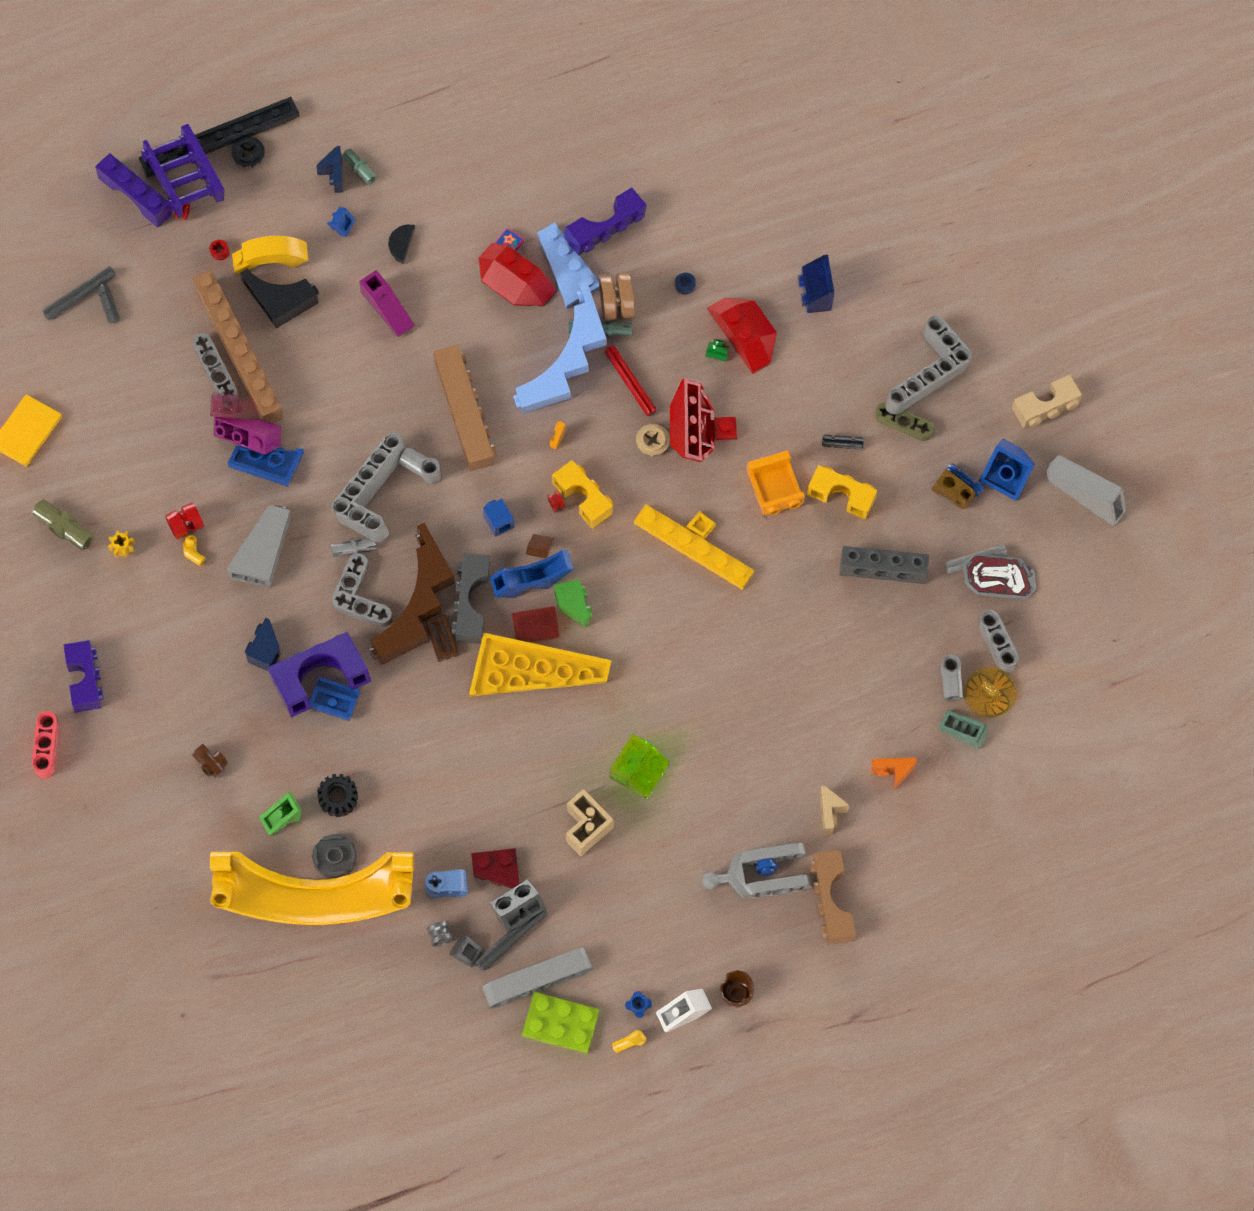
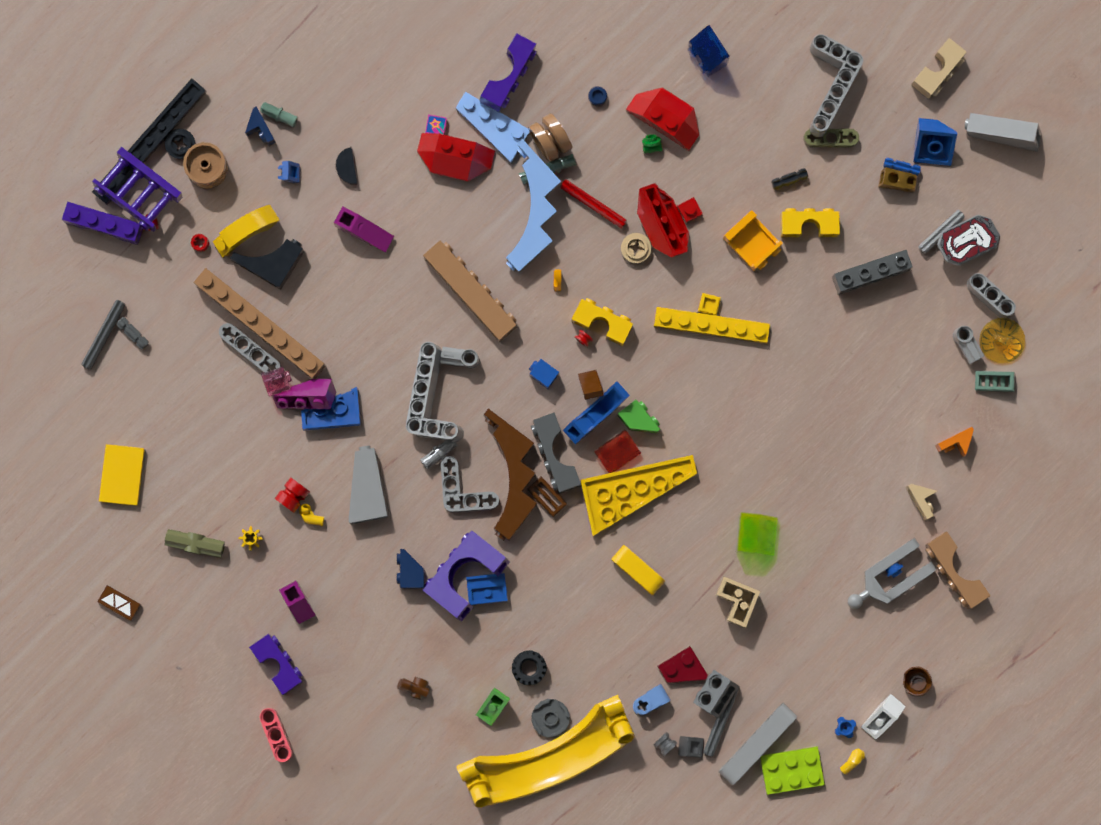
camera: 25 degrees left, 15 degrees up
none -> medium nougat wheel [183,142,228,189]
none -> magenta slope [279,581,316,624]
none -> yellow beam [611,545,666,596]

